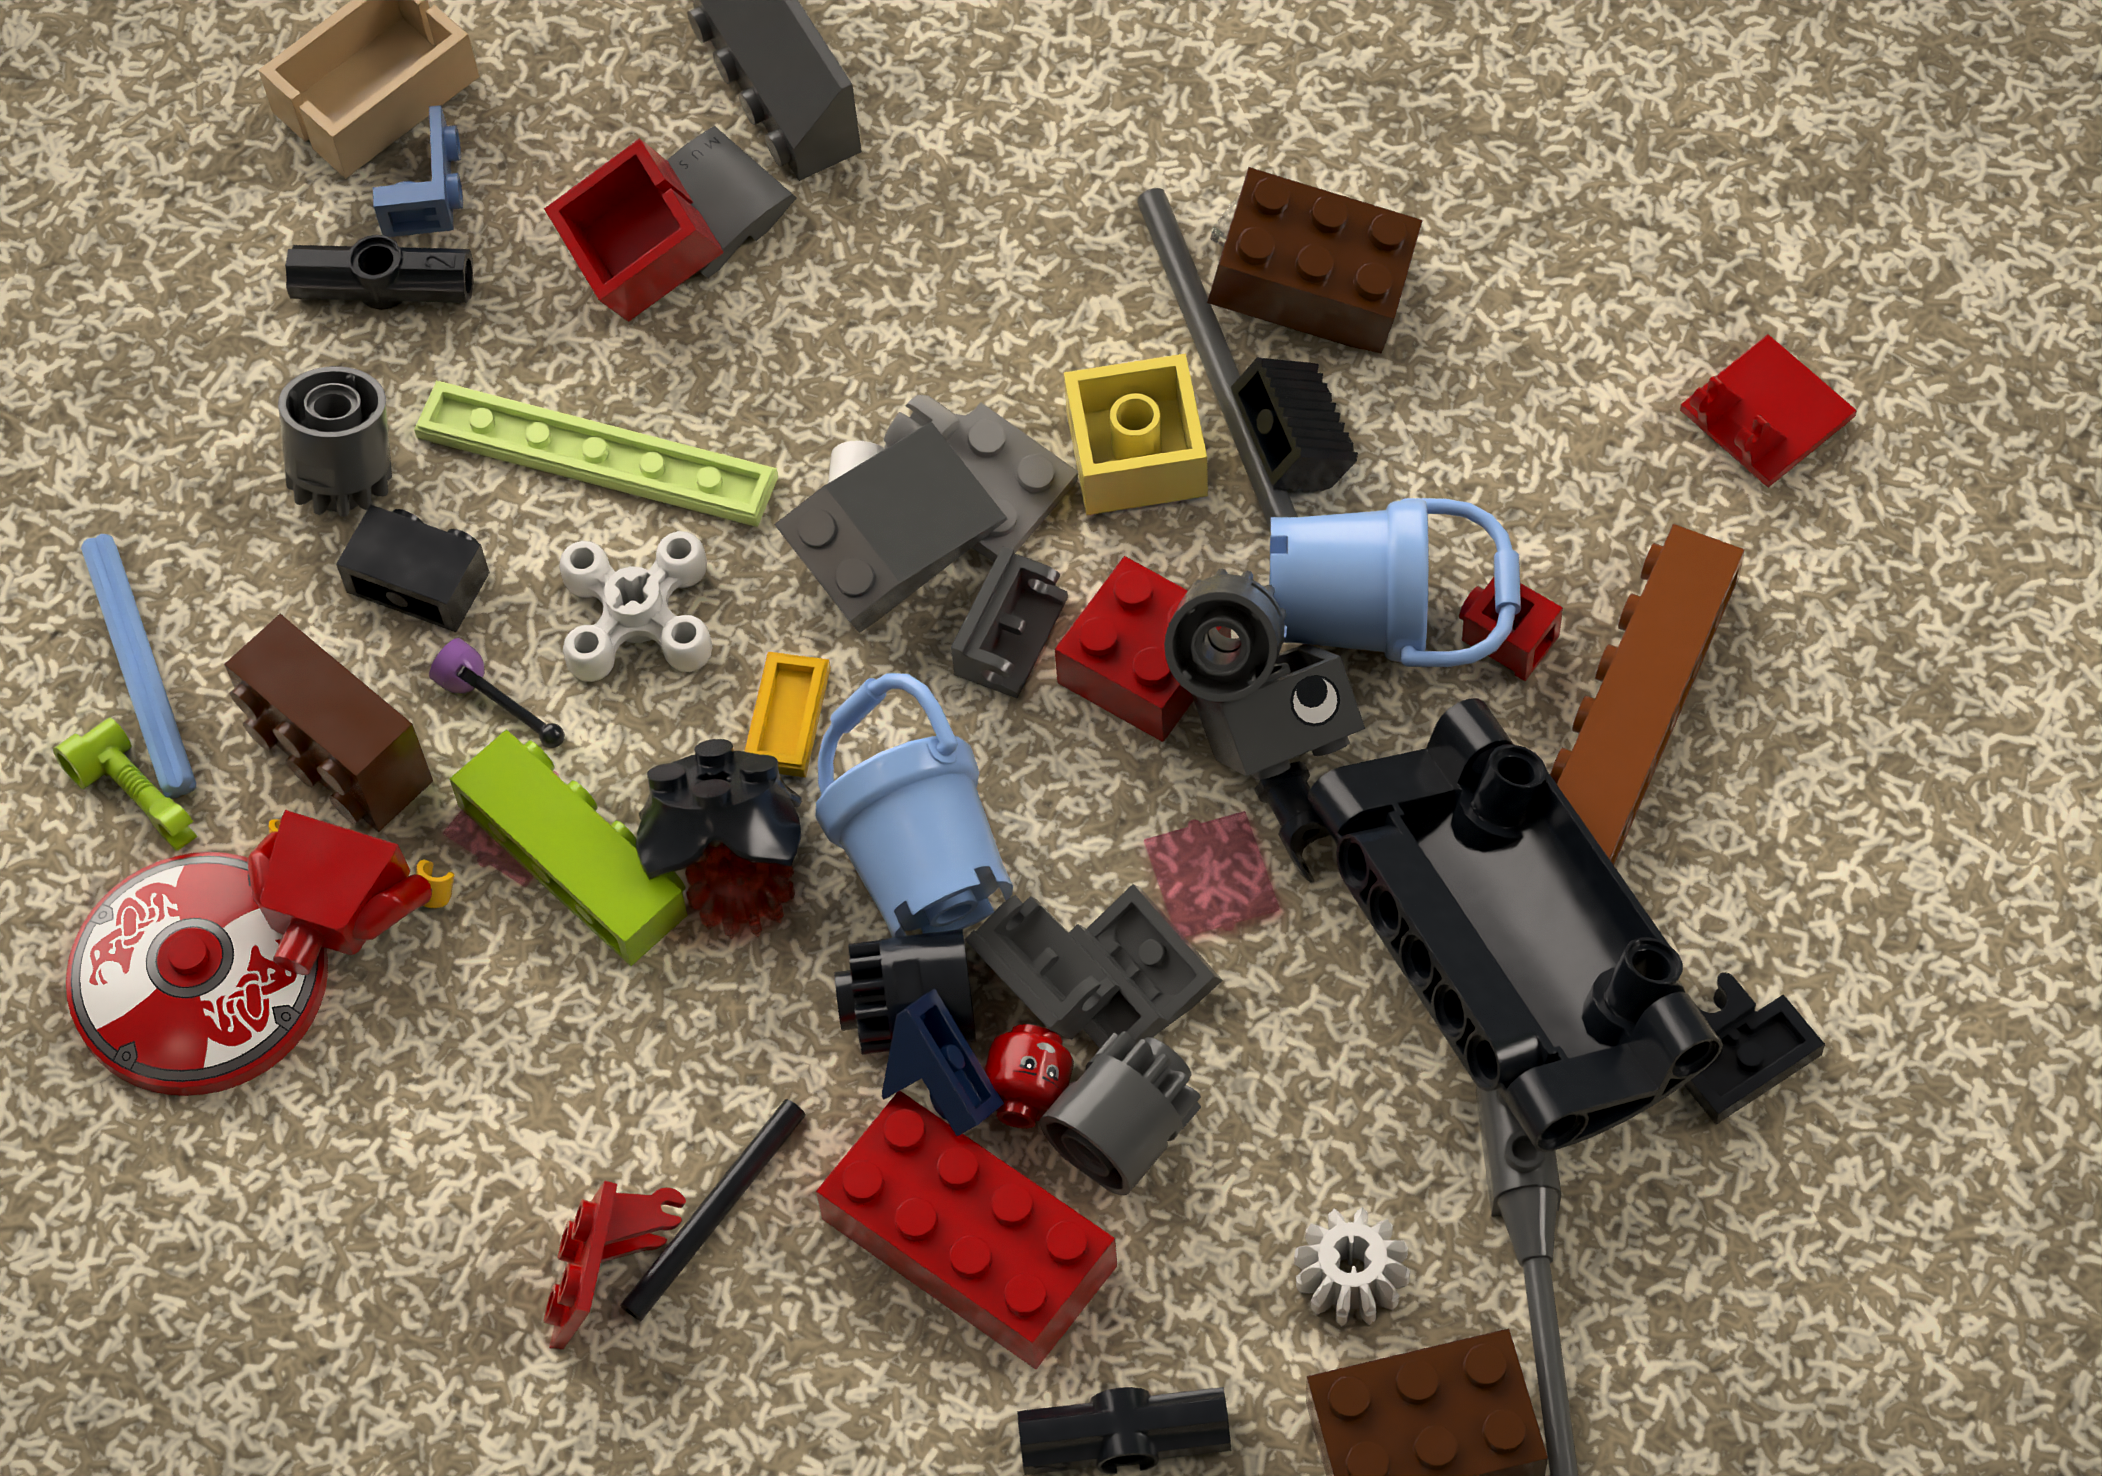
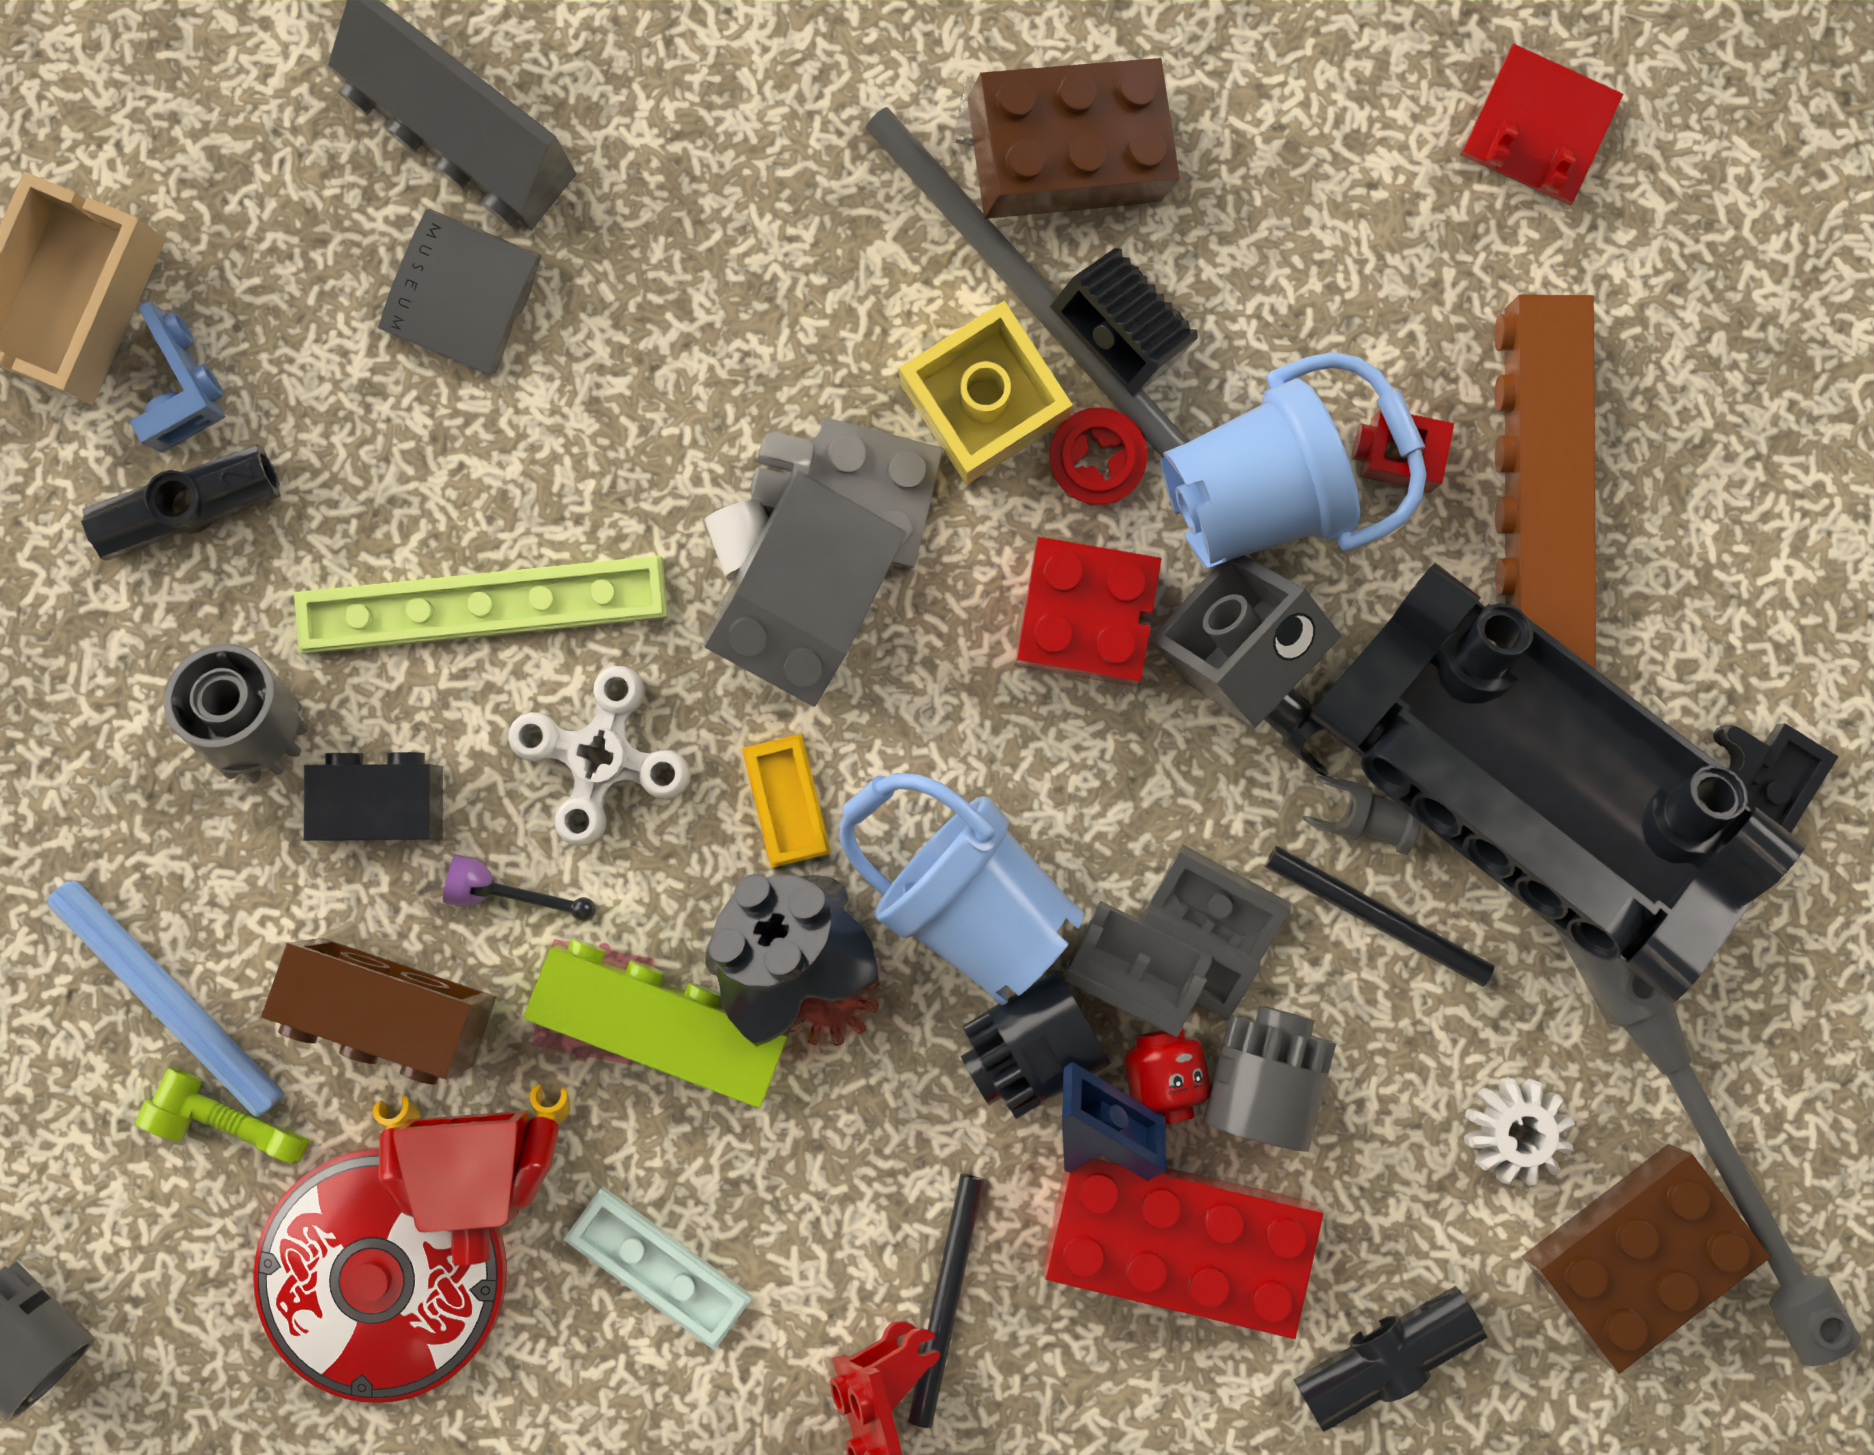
camera: 25 degrees left, 25 degrees up
red piece [544,138,724,322] -> none
dark grey hinge [951,546,1068,698] -> none
clear pink piece [1144,811,1279,937] -> none
dark grey gear [1164,569,1286,702] -> none
none -> light aqua tile [563,1186,753,1351]
none -> red gear [1049,407,1147,506]
none -> black piece [1264,845,1495,987]
none -> dark grey piece [1303,776,1421,855]

